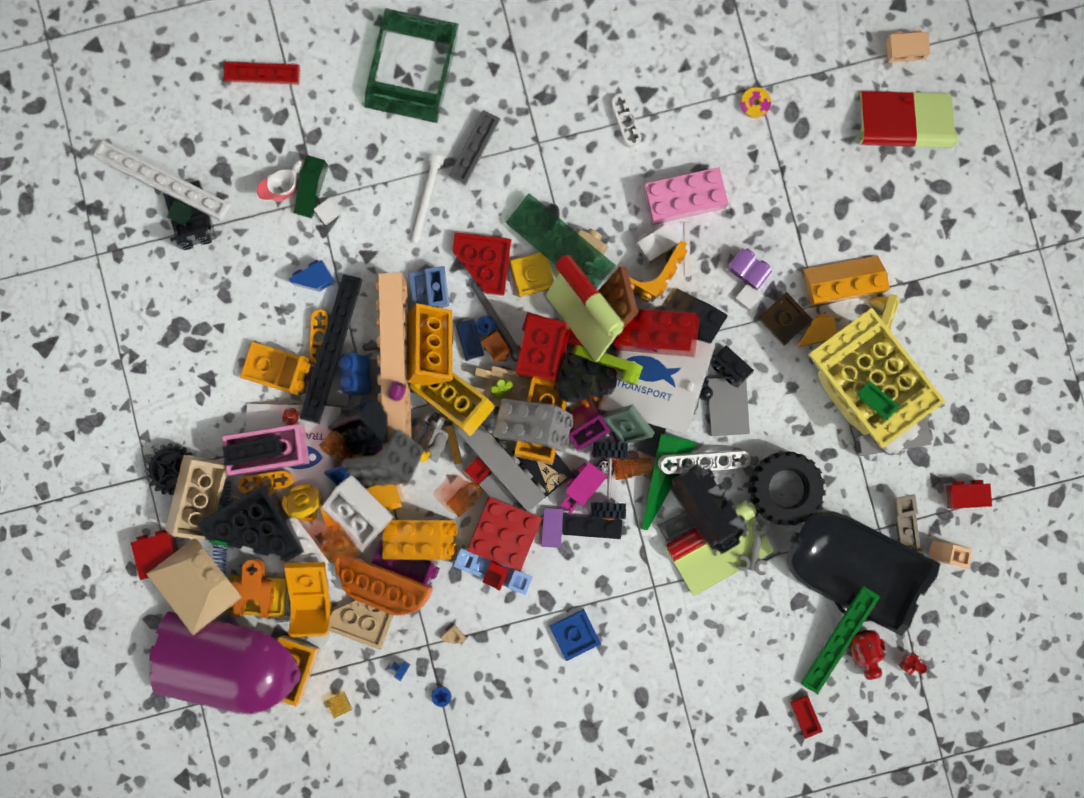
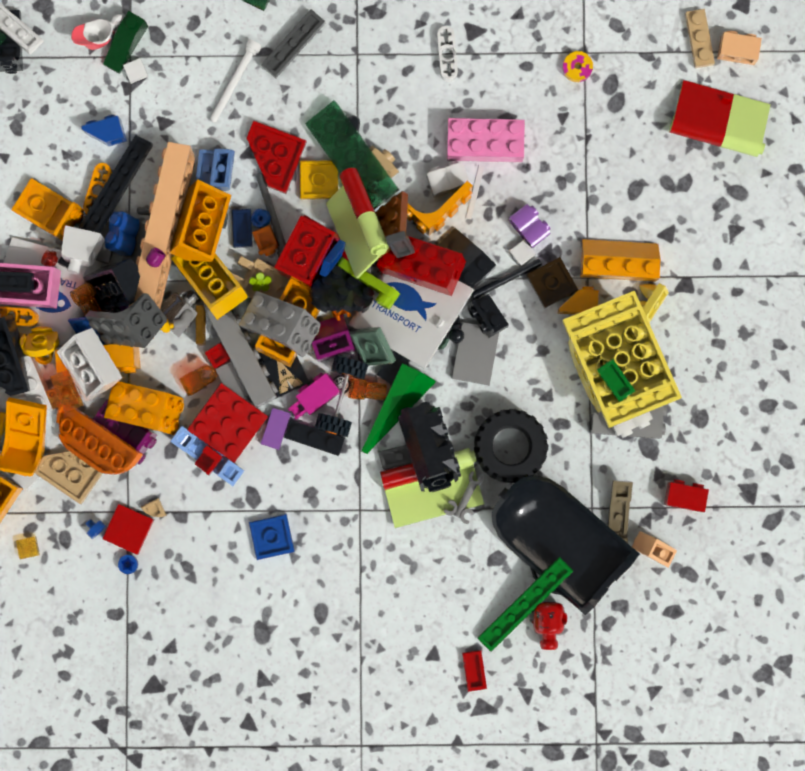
camera: 10 degrees right, 0 degrees up
white beam [658,449,751,474] -> none
red plate [898,652,927,676] -> none
none -> white torso [61,225,105,274]
none -> red tile [103,504,155,555]
none -> blue tile [320,240,346,277]
none -> dark grey tile [385,231,415,258]
none -> black bar [472,258,542,299]
none -> tan plate [685,9,715,68]

